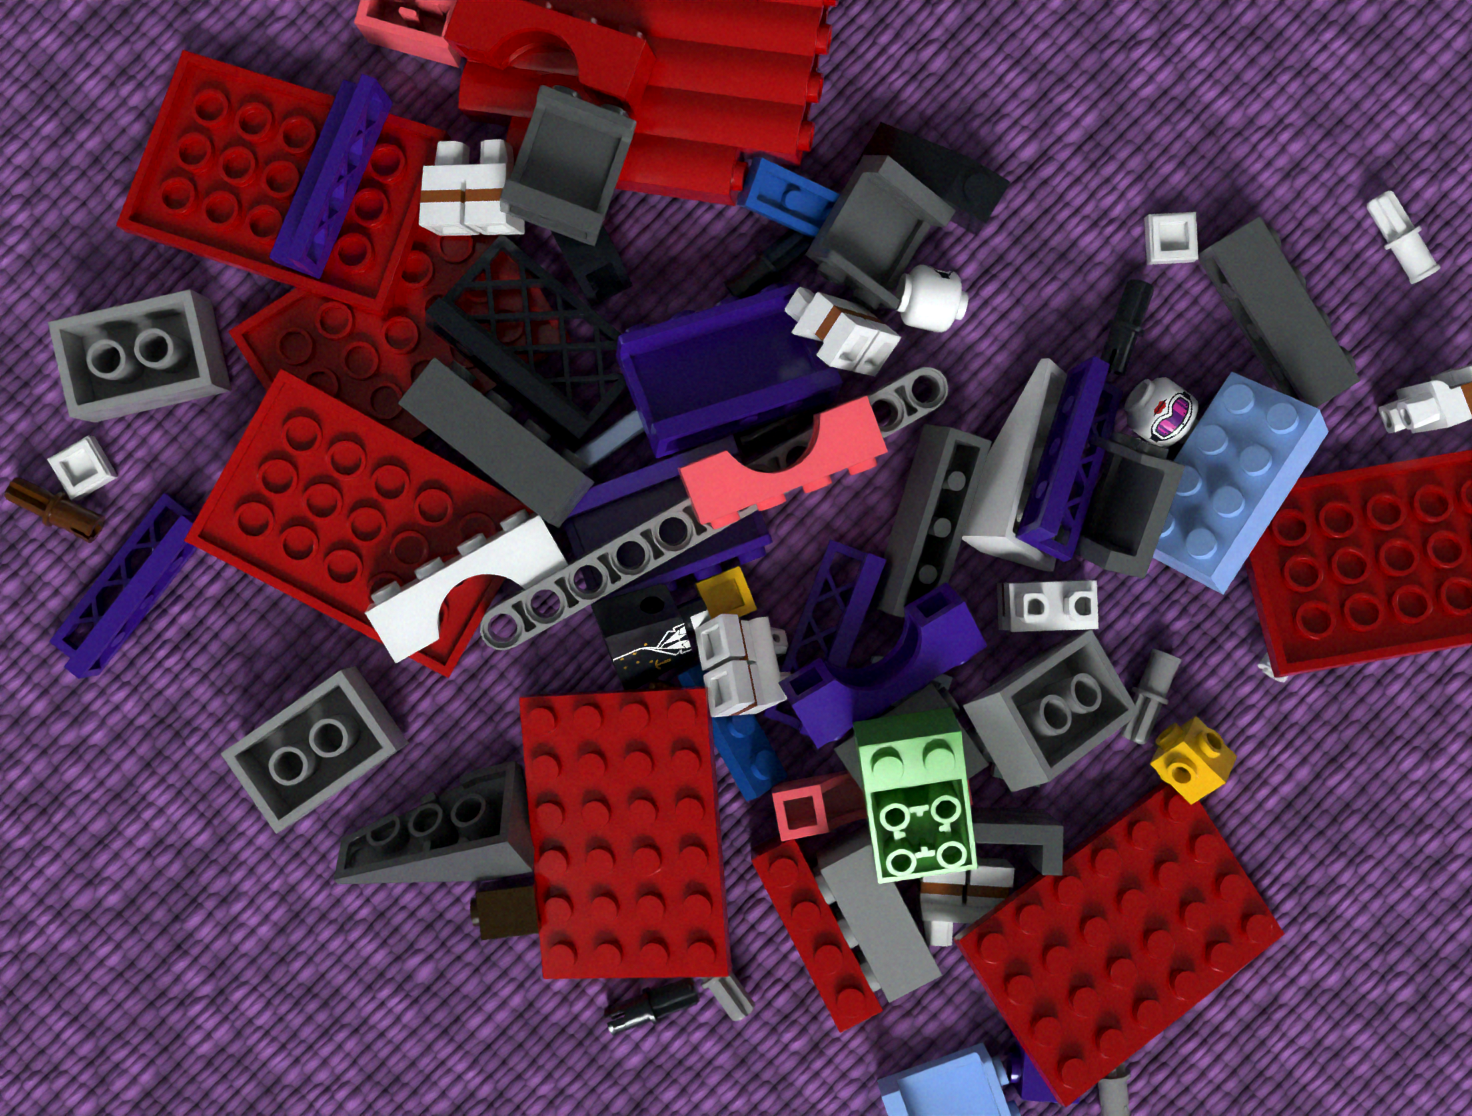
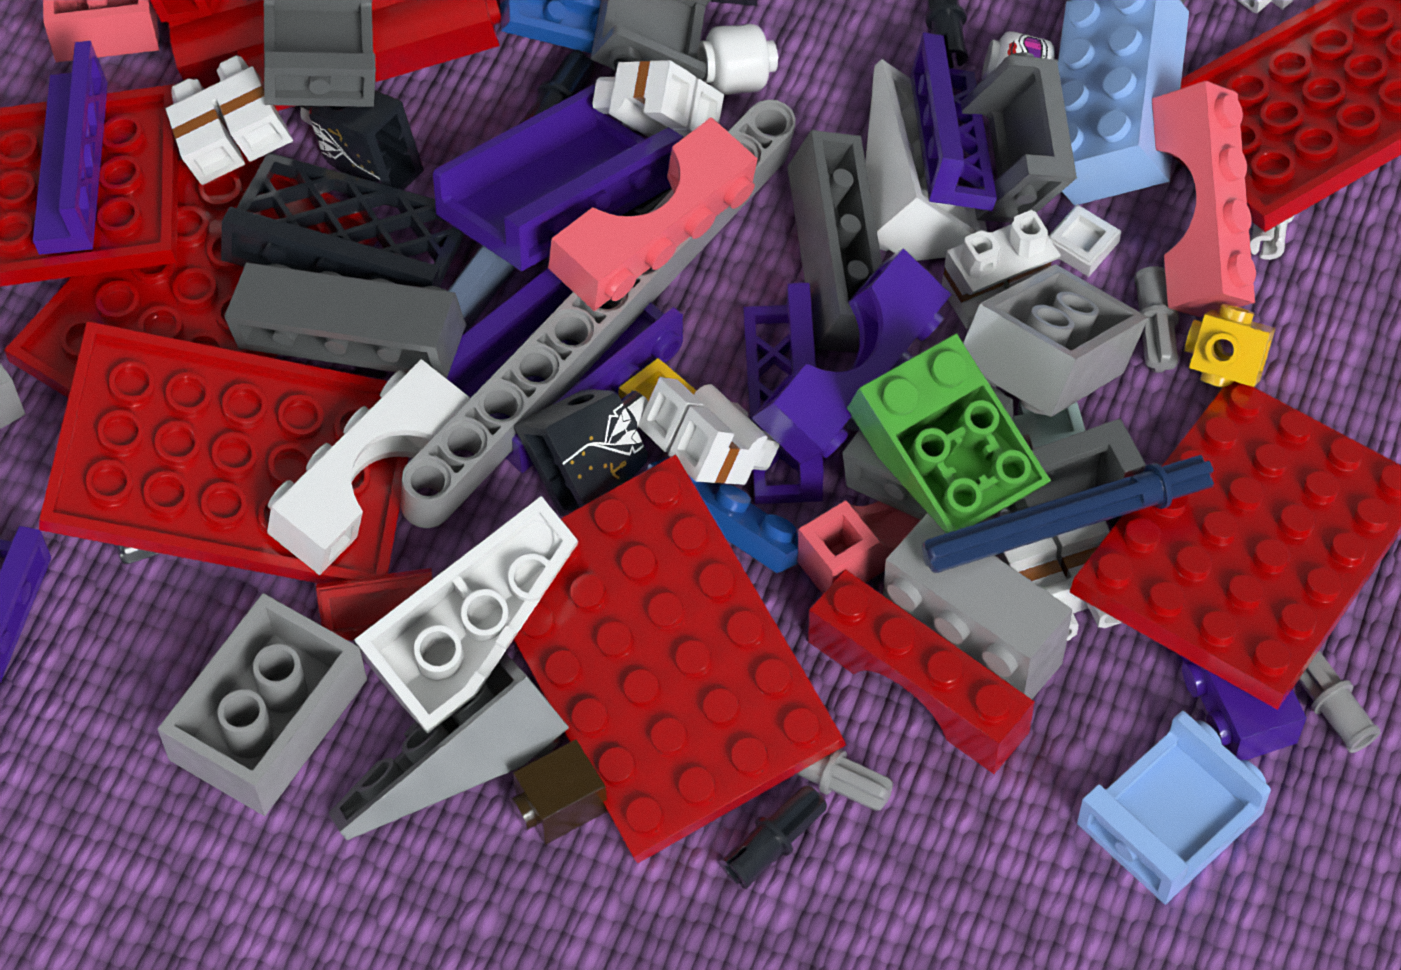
camera: 20 degrees left, 30 degrees down
none -> red tile [316,568,433,641]
none -> white wedge [354,496,578,733]
none -> dark blue axle [922,454,1214,573]
none -> white tile [1049,204,1121,277]
none -> coral arch [1152,81,1256,317]

